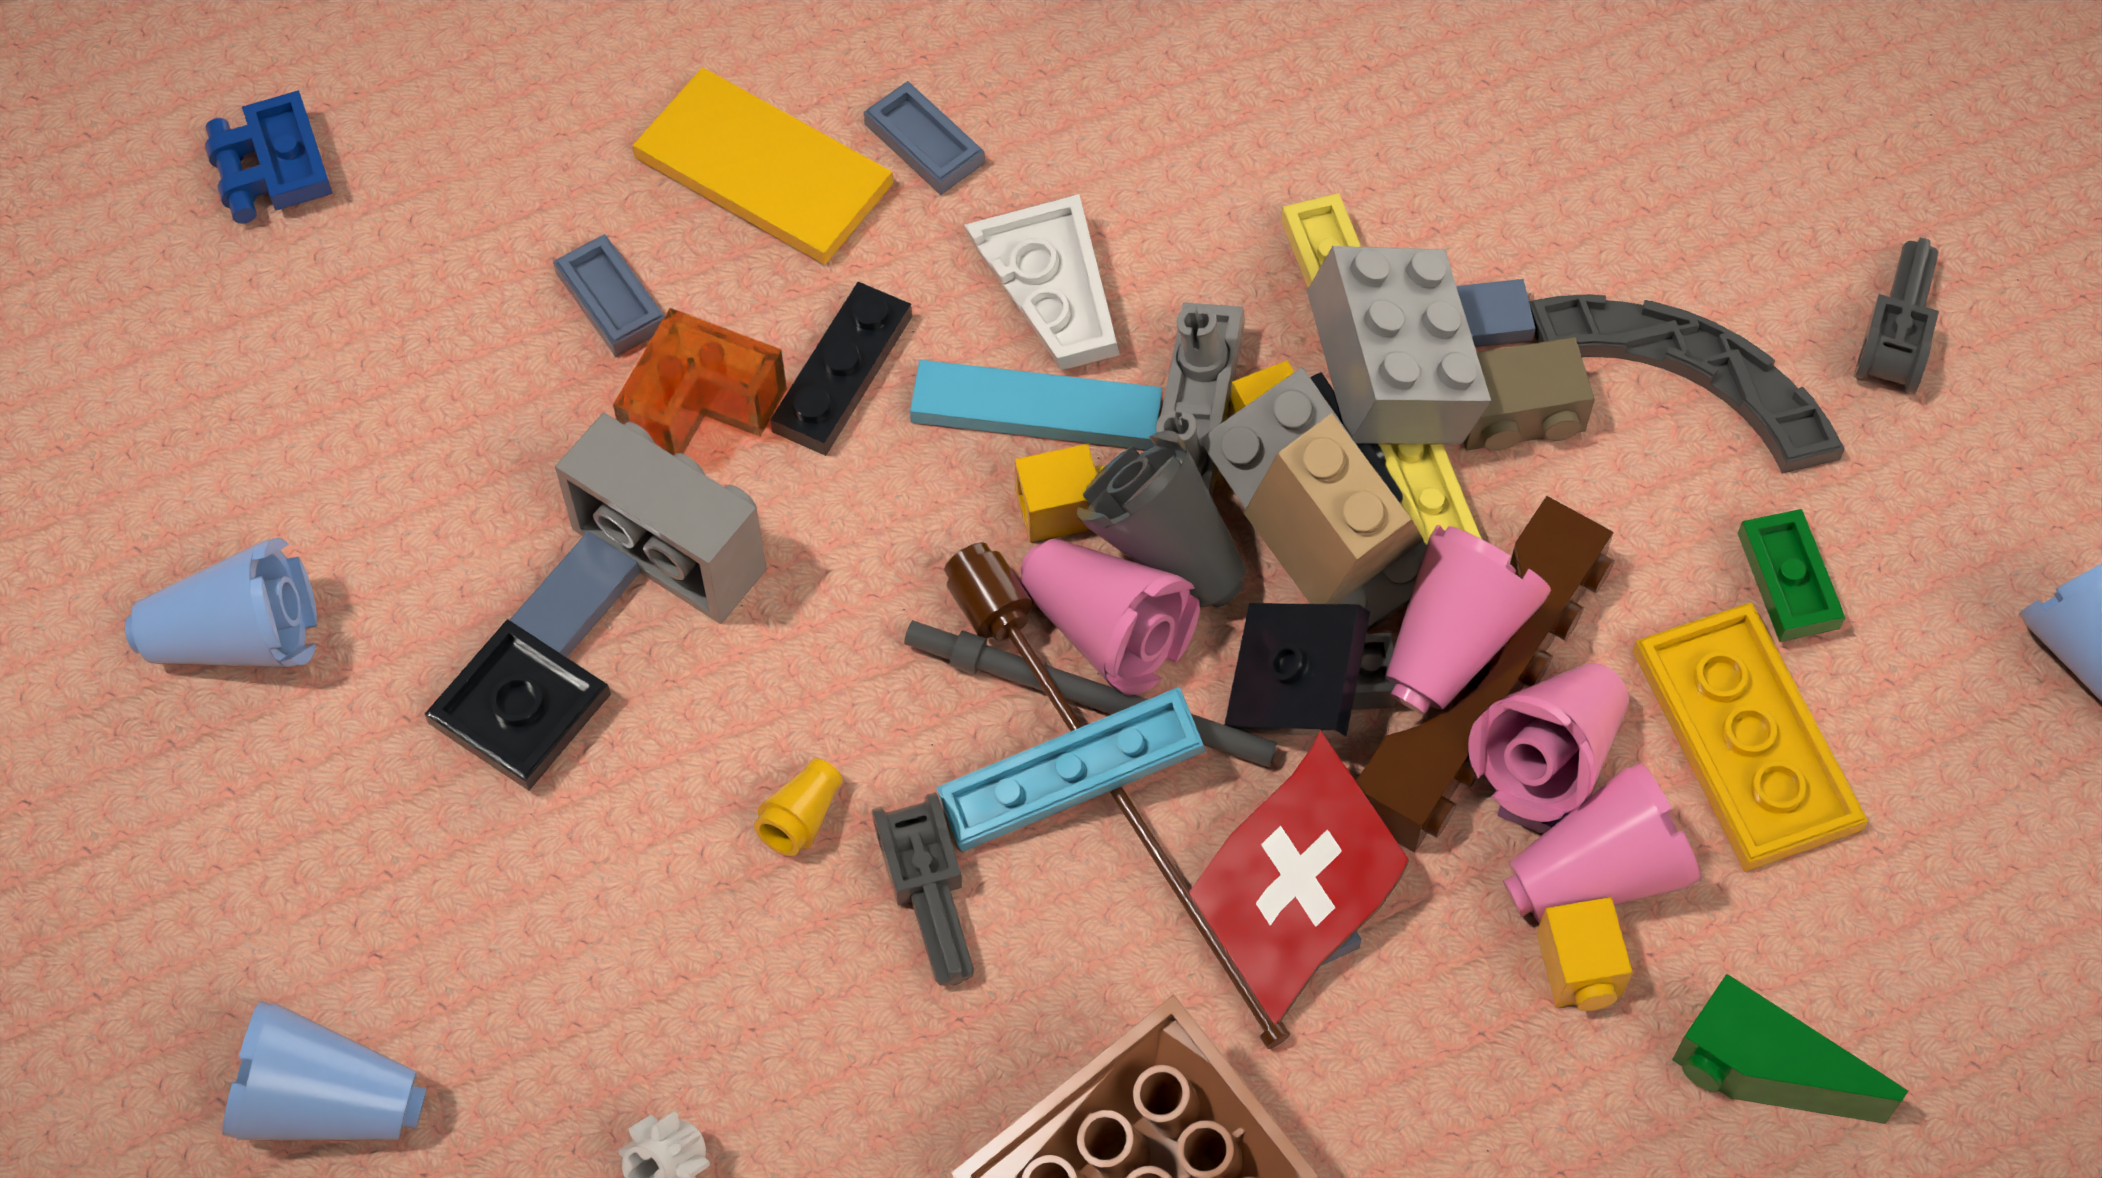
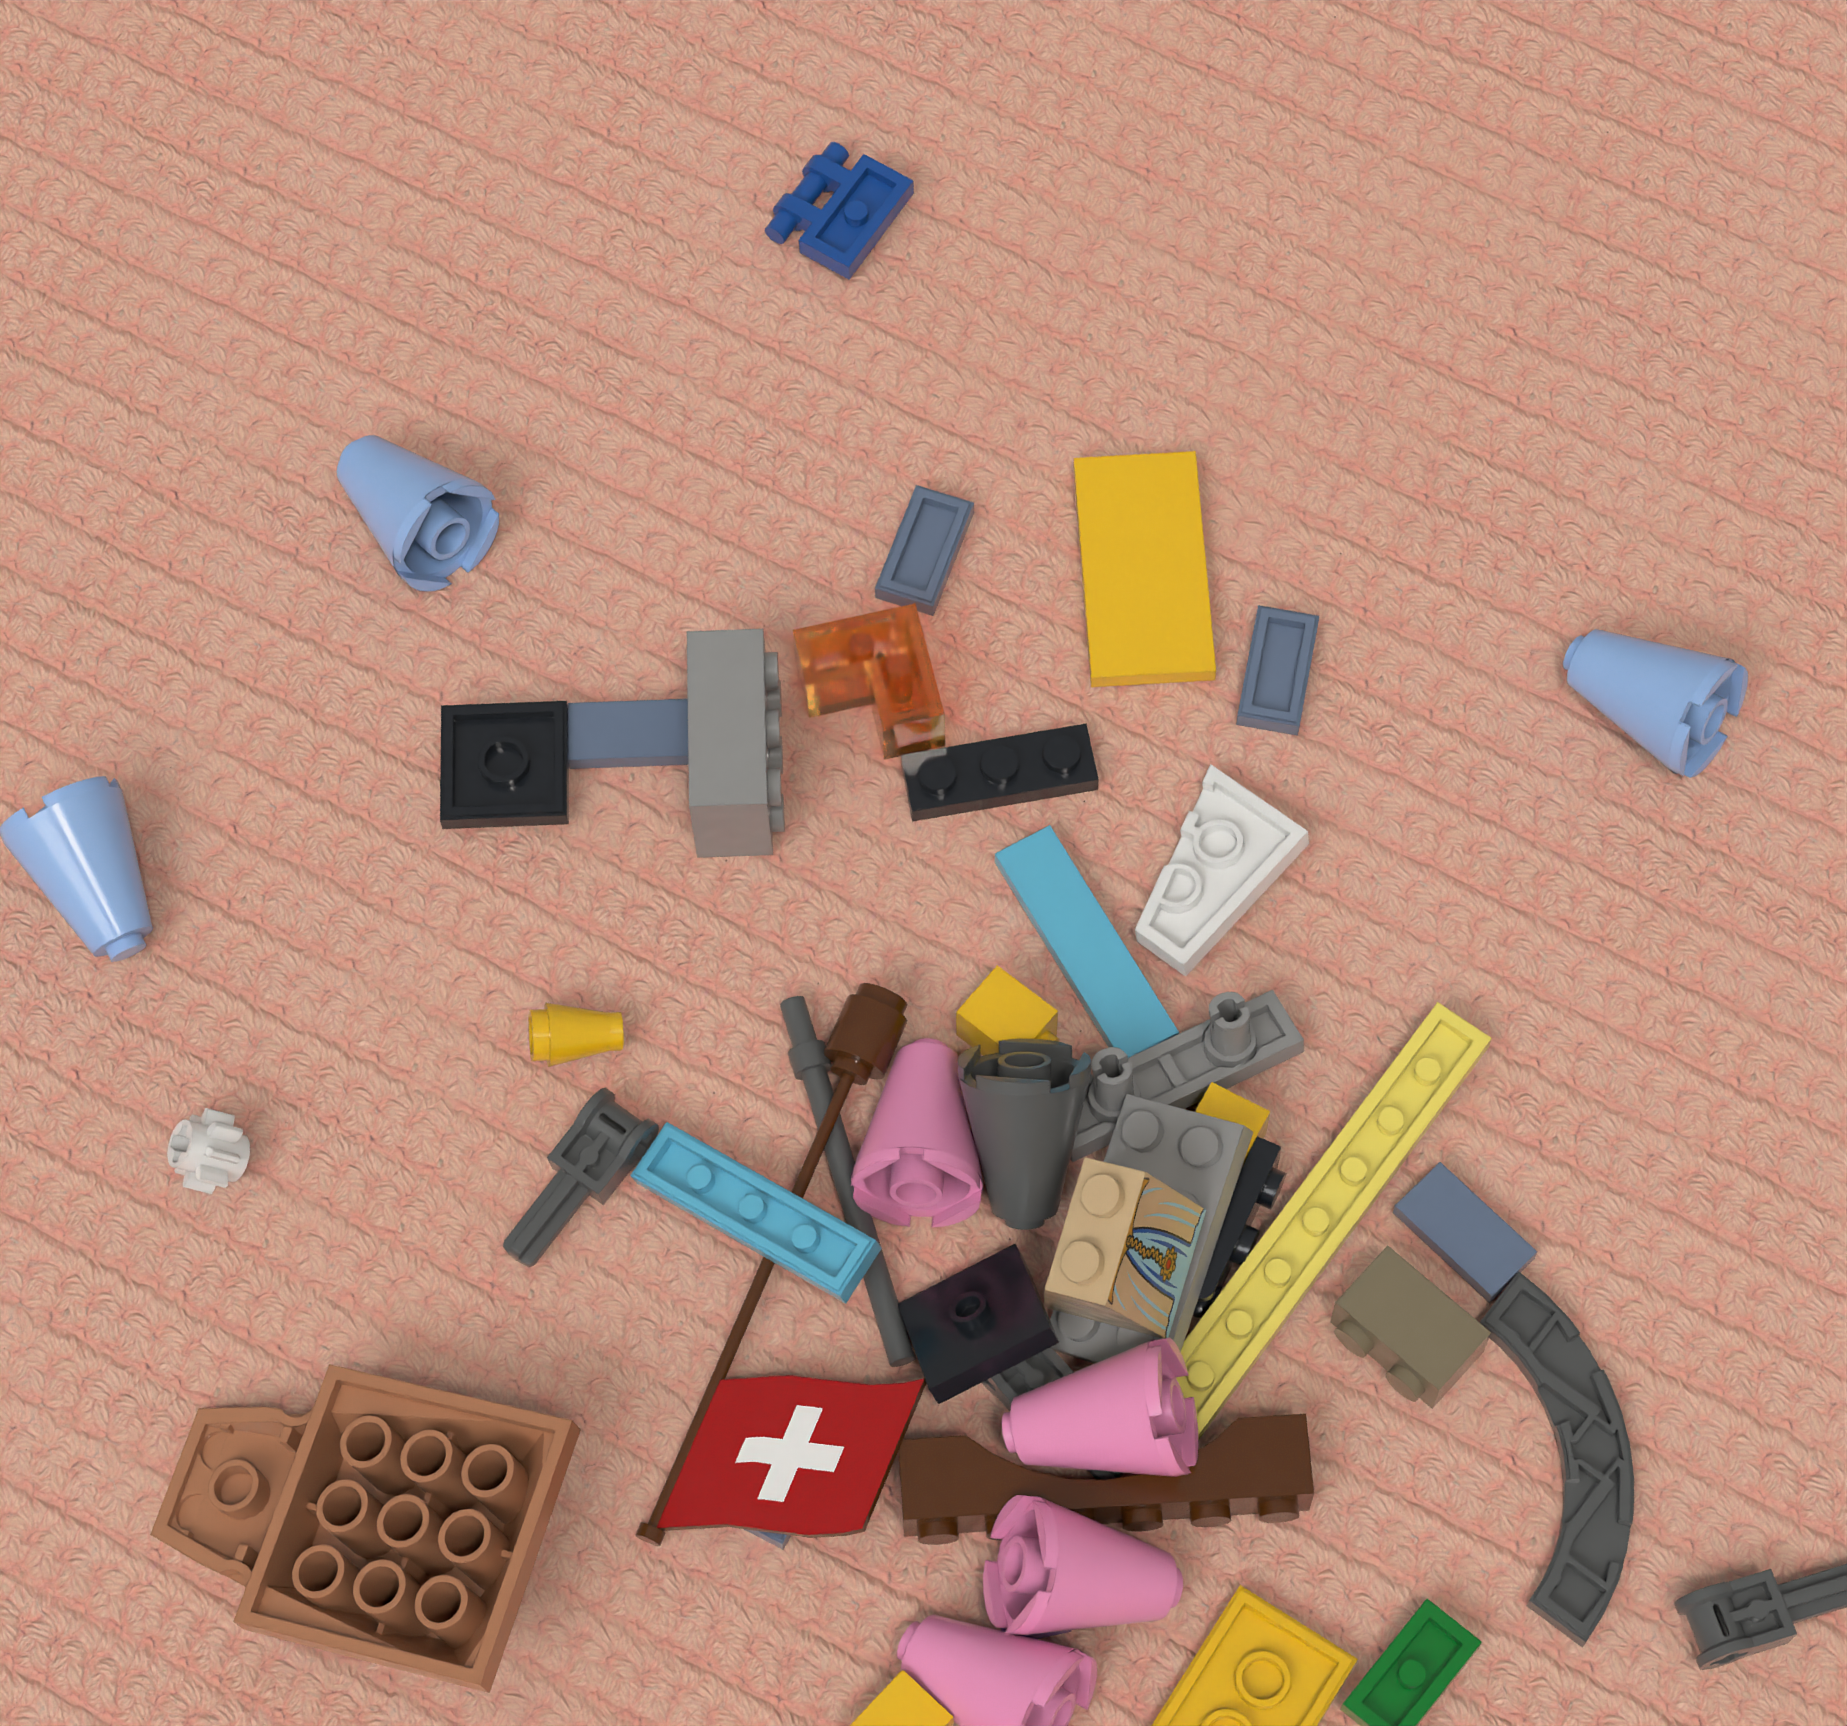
camera: 55 degrees right, 5 degrees up
light grey brick [1307,246,1491,444] -> none

